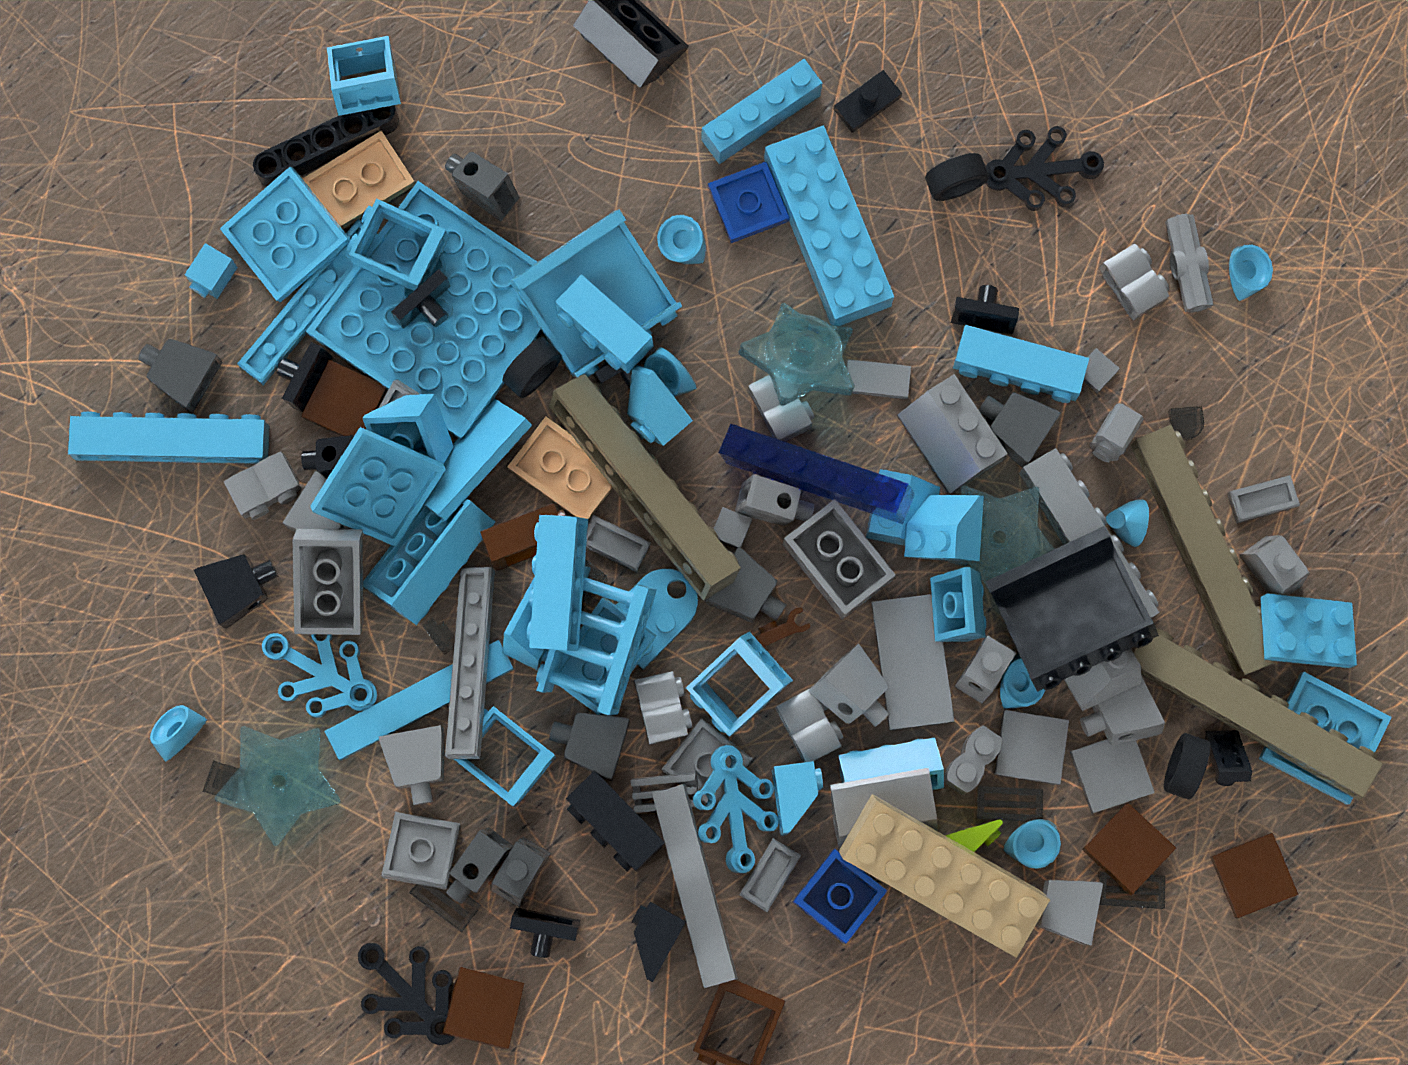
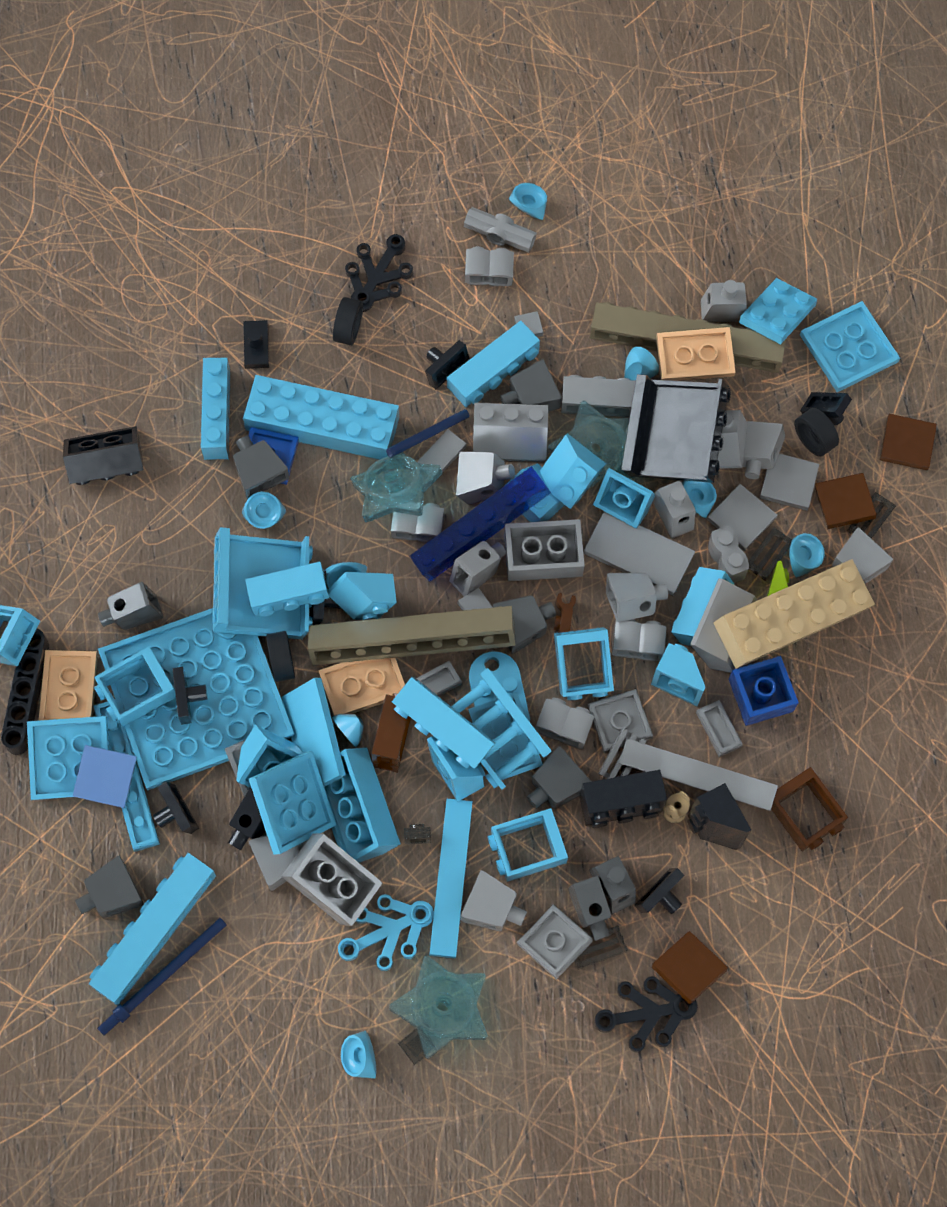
camera: 55 degrees left, 10 degrees down
medium azure brick [184,243,238,299] -> none
black torso [194,554,279,629] -> none
light grey brick [224,452,302,520] -> none
reddish brown tile [301,360,387,436] -> none
light grey tile [445,567,495,759] -> none
medium azure plant [693,745,779,873] -> none
light grey brick [1090,403,1144,462] -> none
dark tan brick [1134,628,1383,801] -> none
clear smoke tile [1168,406,1204,441] -> none
light grey tile [1227,475,1300,524] -> none
none -> medium blue tile [73,745,137,808]
none -> dark blue bar [97,918,227,1036]
none -> dark grey torso [233,436,290,500]
none -> medium azure piece [332,714,364,747]
none -> dark blue bar [386,409,470,458]
none -> torso [456,452,515,504]
none -> light nougat plate [656,327,735,381]
none -> tan piece [663,791,690,823]

